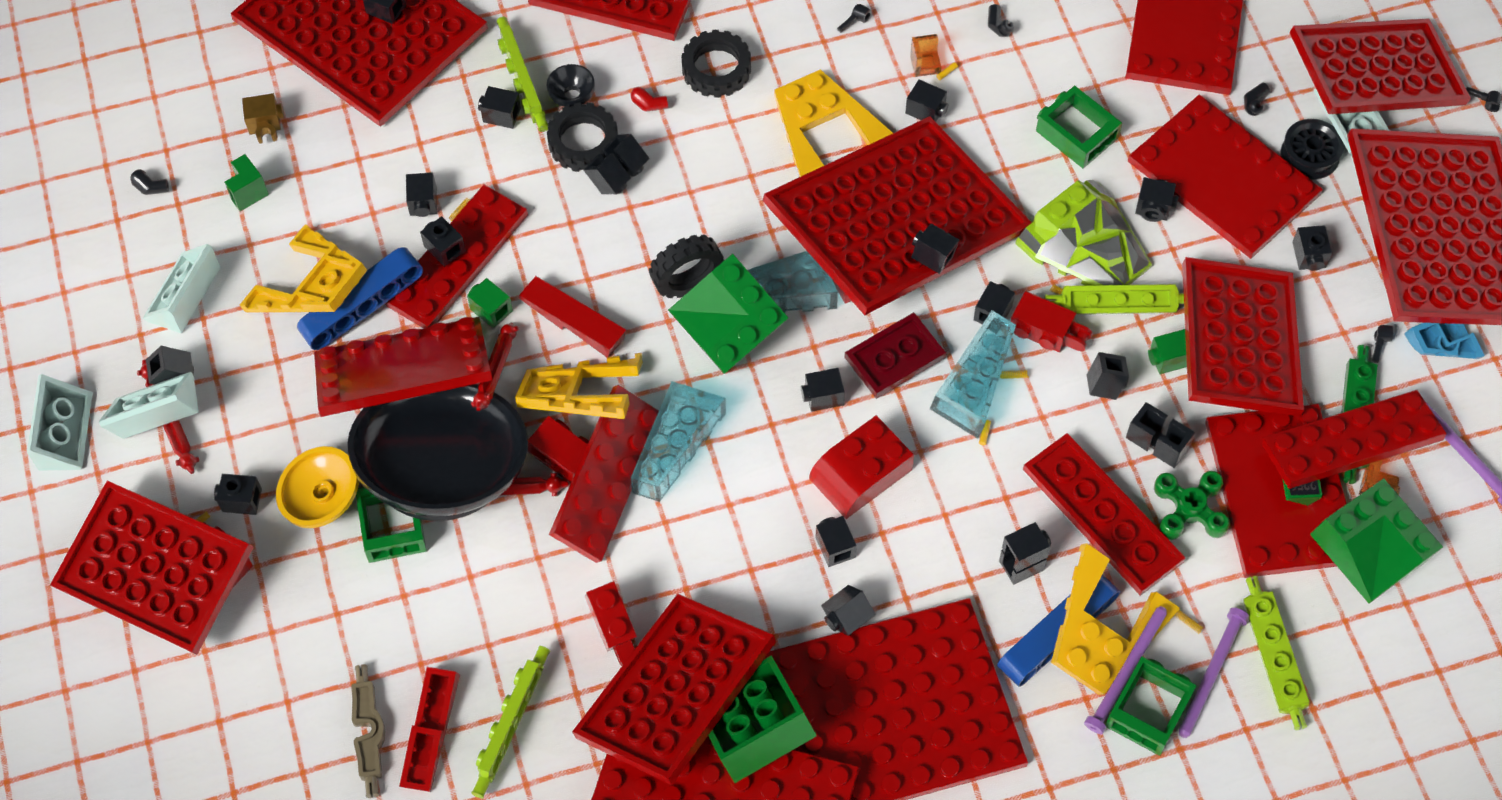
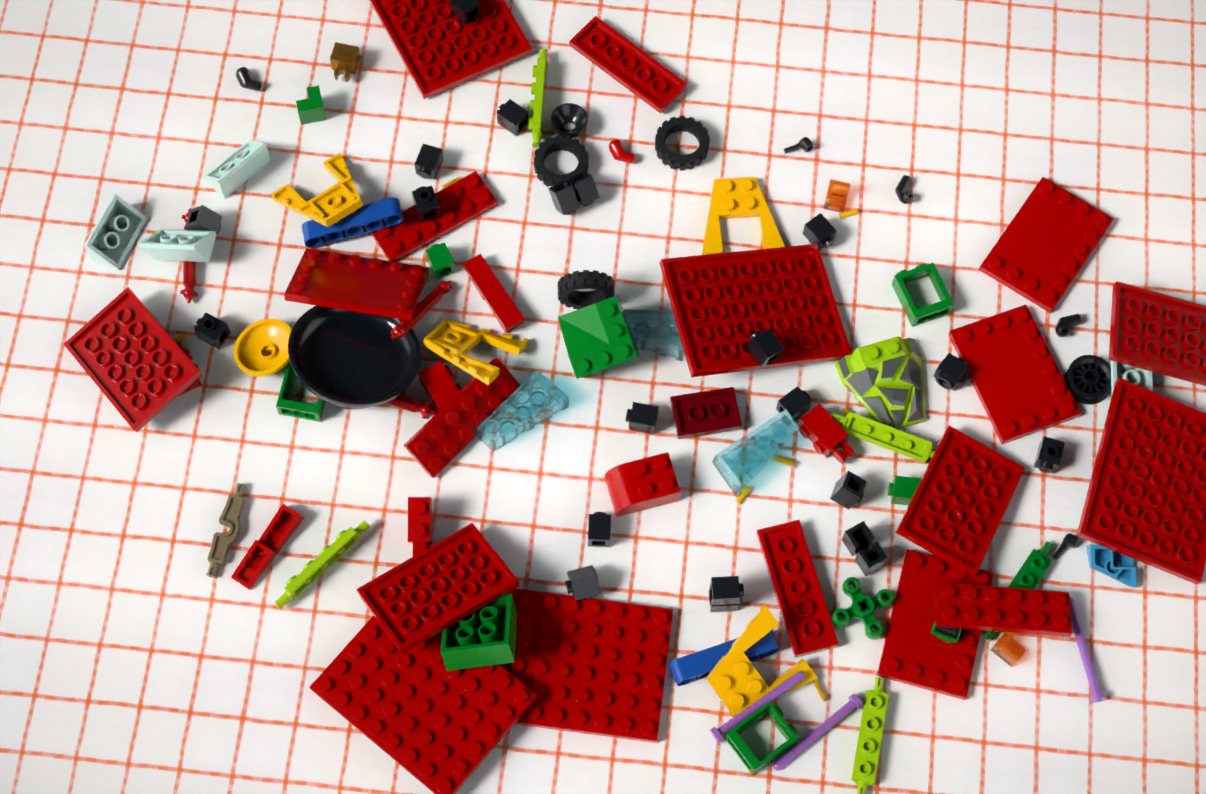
camera: 20 degrees right, 5 degrees up
green slope [1310,478,1443,604] -> none

